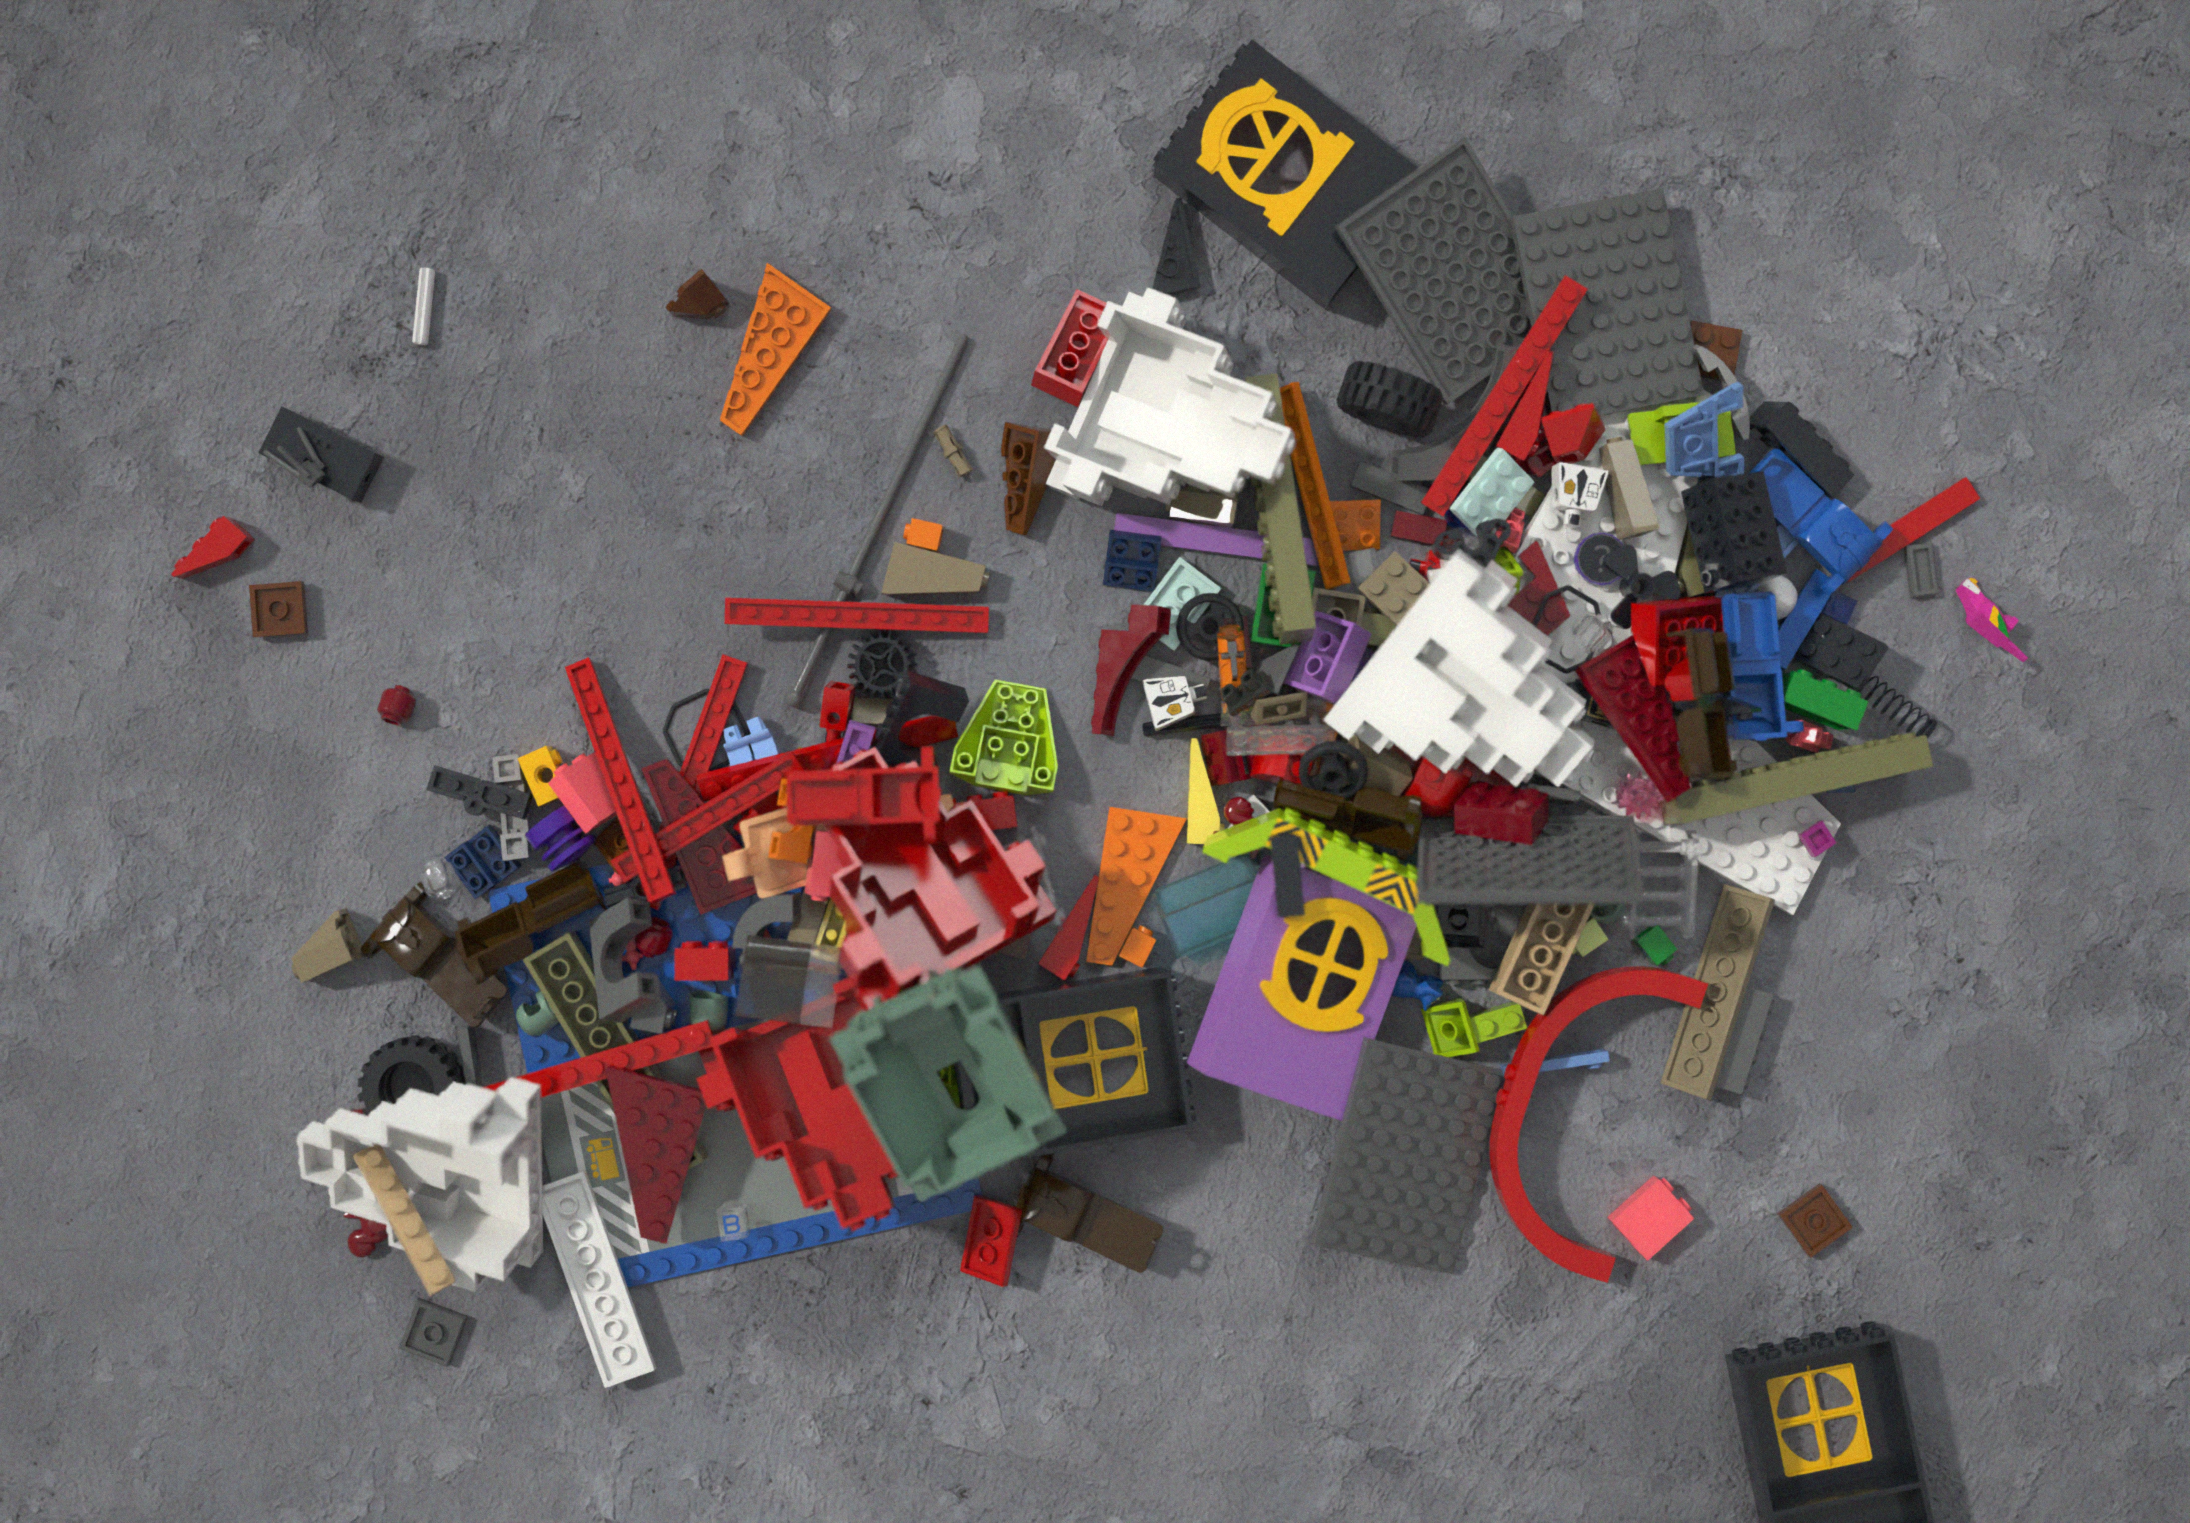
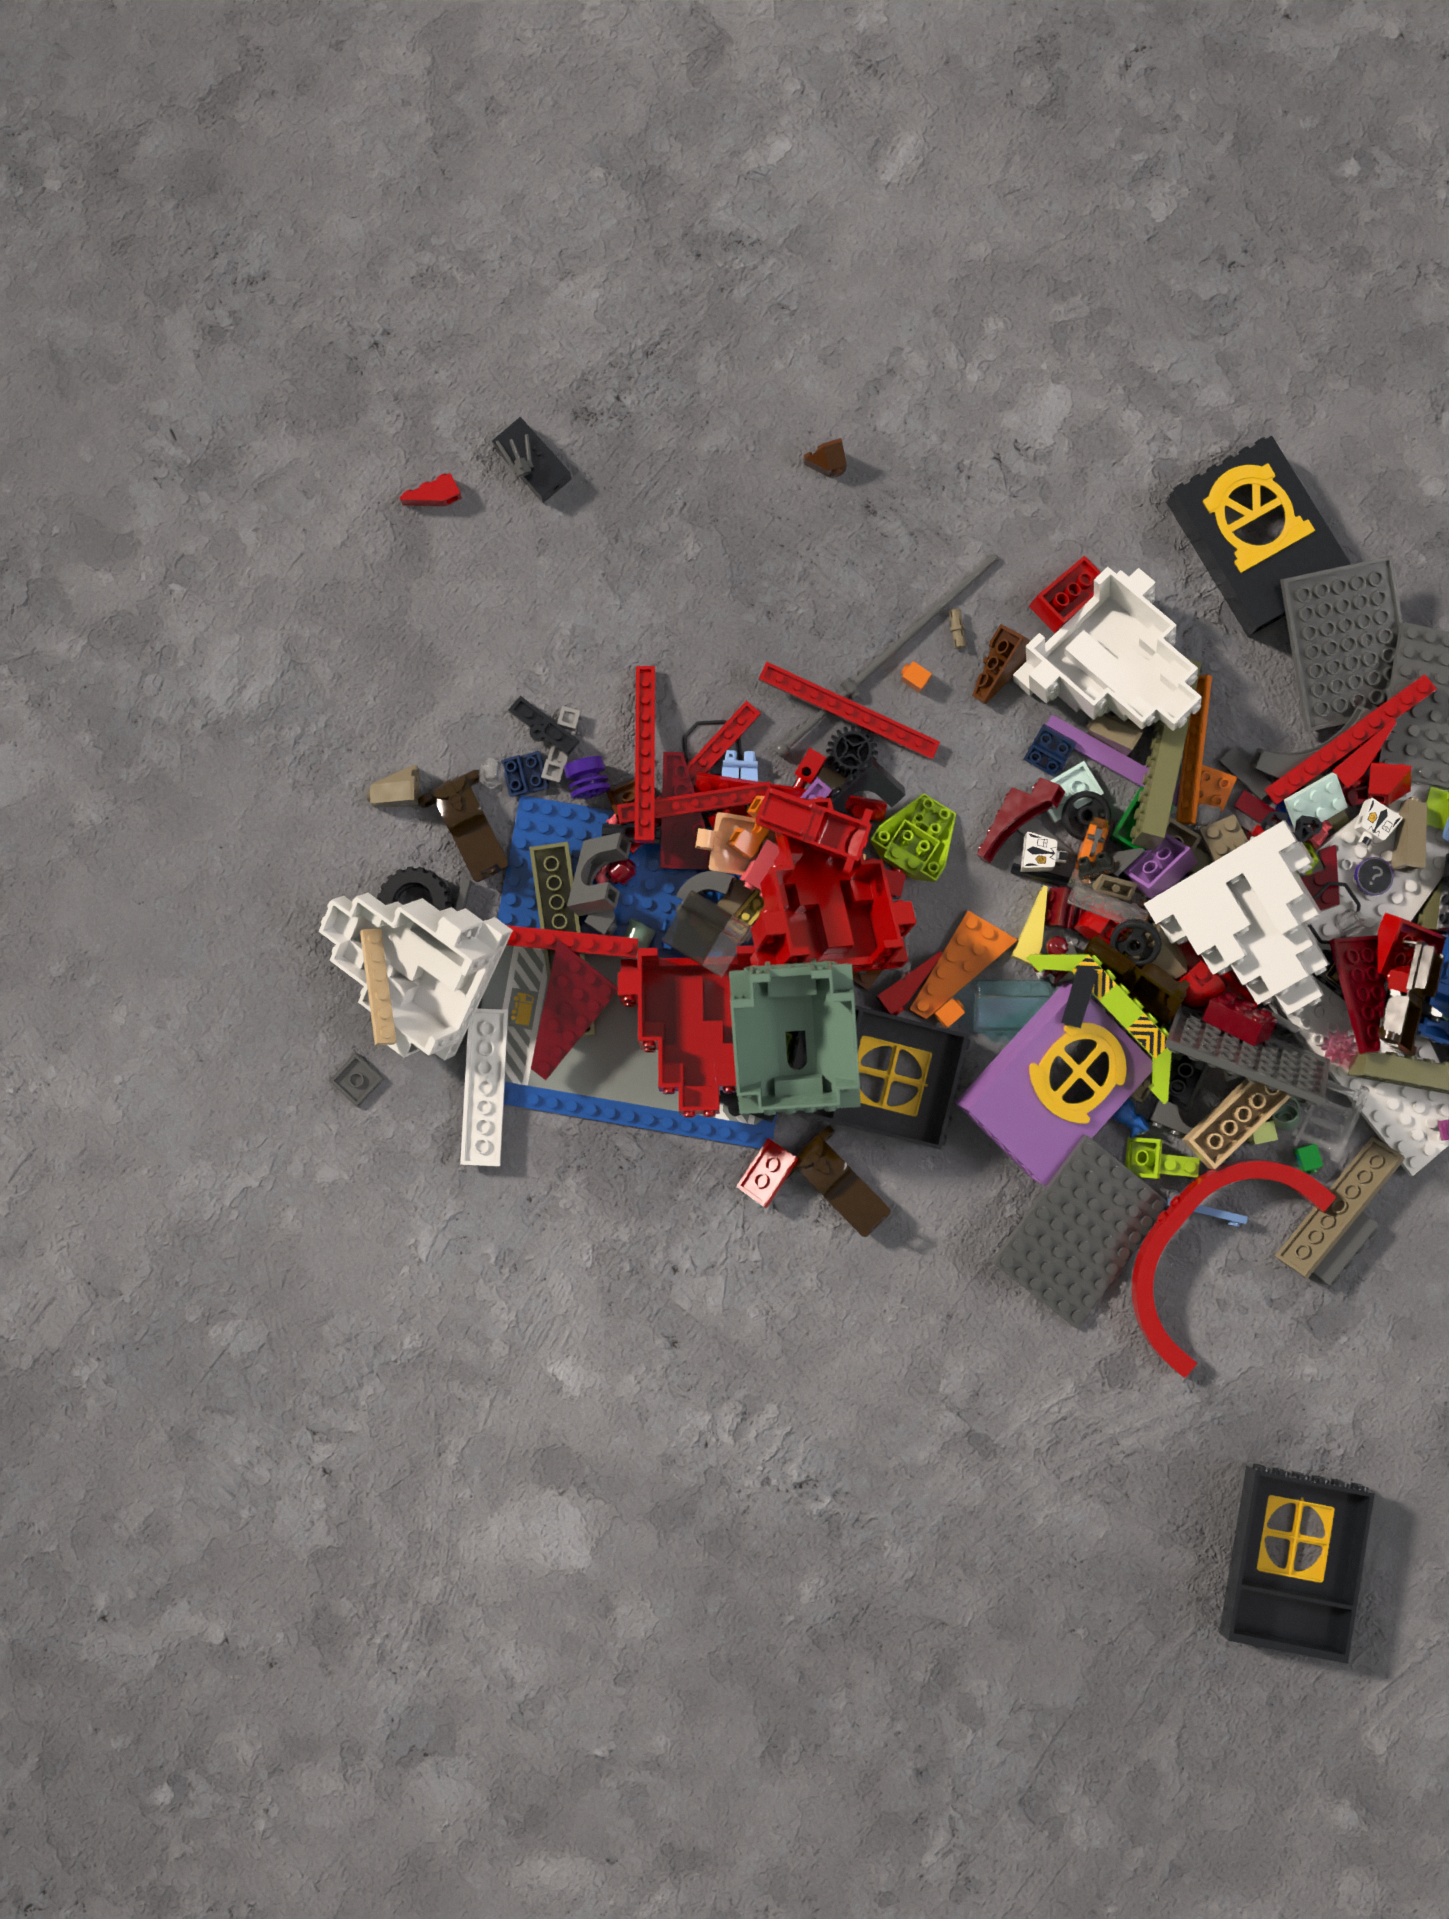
camera: 20 degrees right, 5 degrees down
reddish brown plate [249,581,308,638] -> none
dark red animal [344,1213,388,1258] -> none
dark red head [377,685,416,726] -> none
white axle [412,268,435,346] -> none
dark brown piece [454,863,608,985] -> none
sand green helmet [516,990,560,1037] -> none
yellow brick [517,746,562,806] -> none
coral brick [548,752,617,834] -> none
red brick [675,940,735,981] -> none
clear brick [716,1200,751,1242] -> none
orange wing [720,263,832,437] -> none
dark tan slope [881,542,990,596] -> none
black wing [1152,197,1201,295] -> none
black tyre [1336,361,1443,438] -> none
black piece [1603,544,1681,629] -> none
coral brick [1607,1175,1694,1261] -> none
reddish brown plate [1777,1183,1853,1258] -> none

